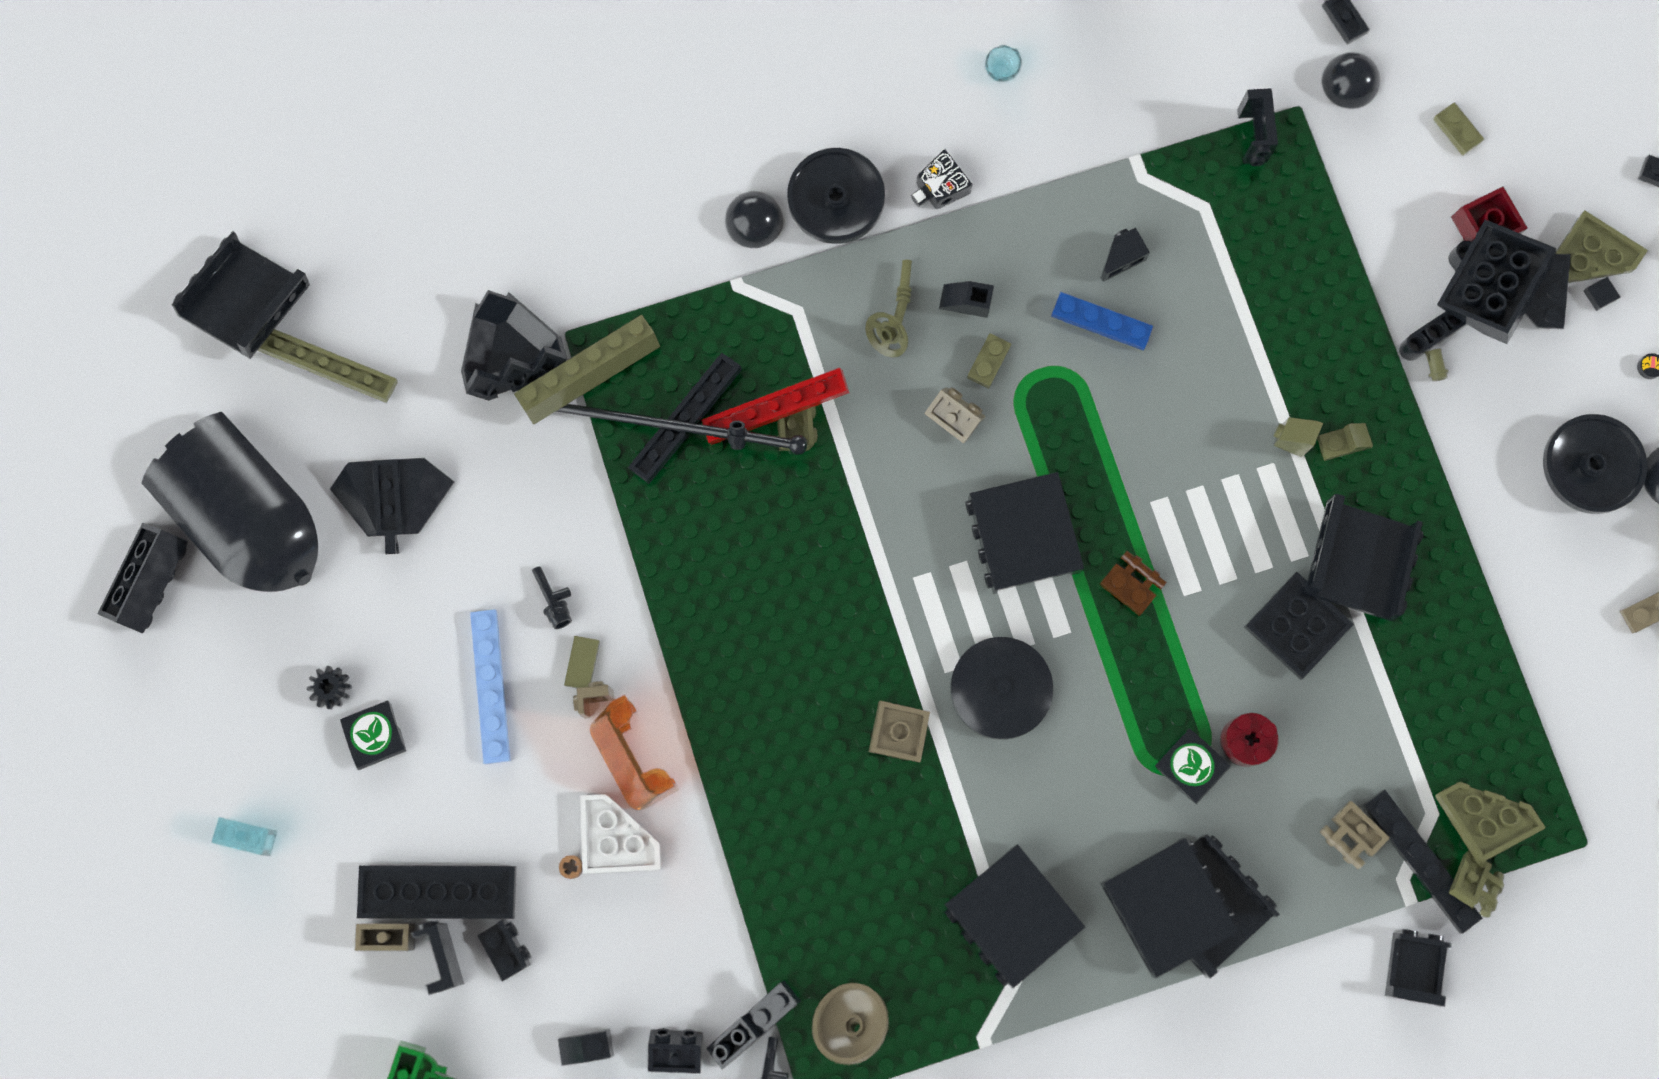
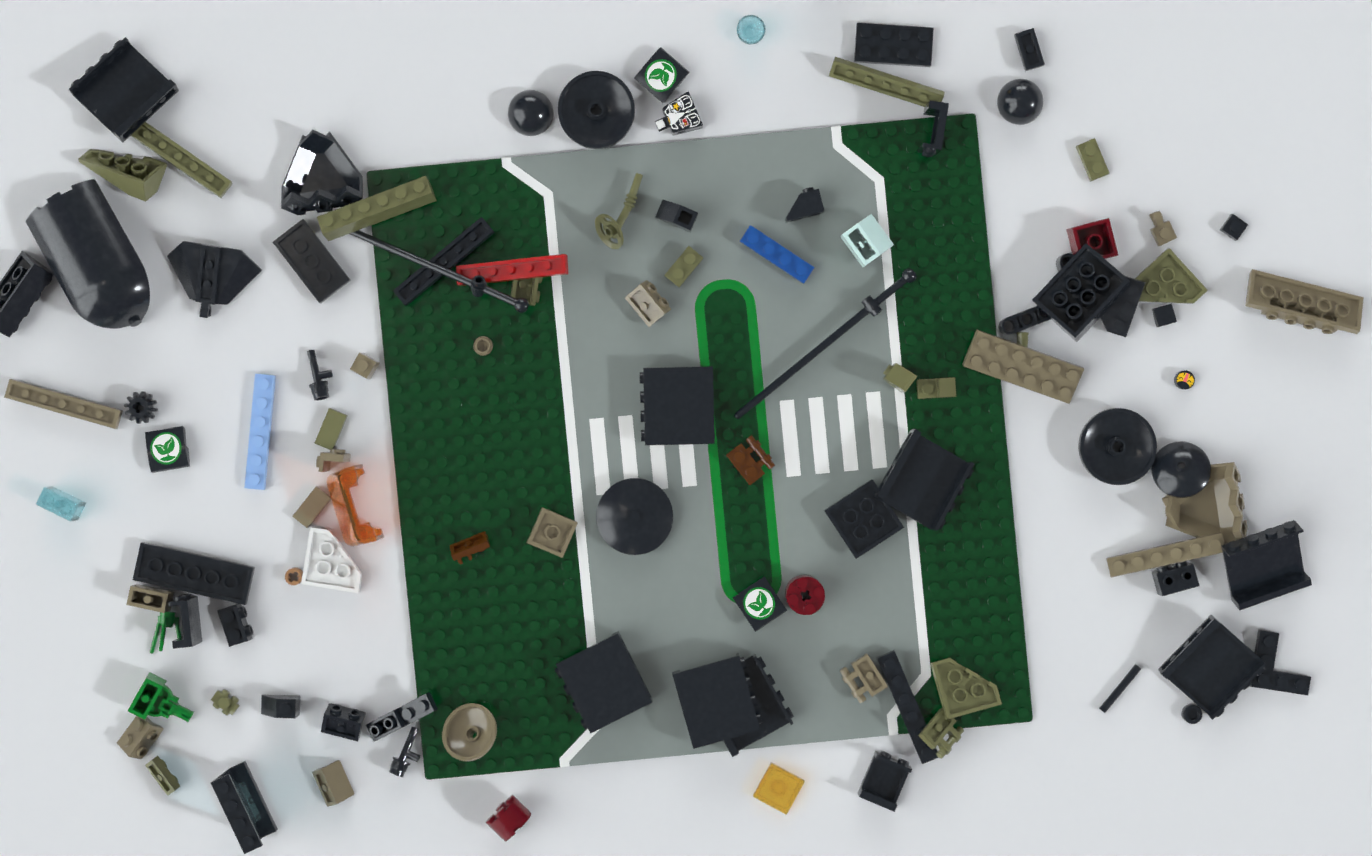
camera: 15 degrees right, 10 degrees up
none -> dark tan plate [4,379,123,429]
none -> olive wedge [78,149,167,202]
none -> green plant [150,611,182,654]
none -> olive piece [211,689,240,716]
none -> black plate [273,219,351,304]
none -> dark tan tile [292,486,332,528]
none -> dark tan brick [350,352,380,379]
none -> reddish brown plate [450,531,490,564]
none -> dark tan plate [473,336,493,356]
none -> slope [634,47,690,103]
none -> black bar [734,268,917,419]
none -> clear yellow tile [753,762,805,815]
none -> olive plate [829,57,945,107]
none -> light aqua slope [840,214,894,268]
none -> black plate [854,23,934,67]
none -> dark tan plate [962,329,1084,404]
none -> dark tan plate [1149,211,1177,246]

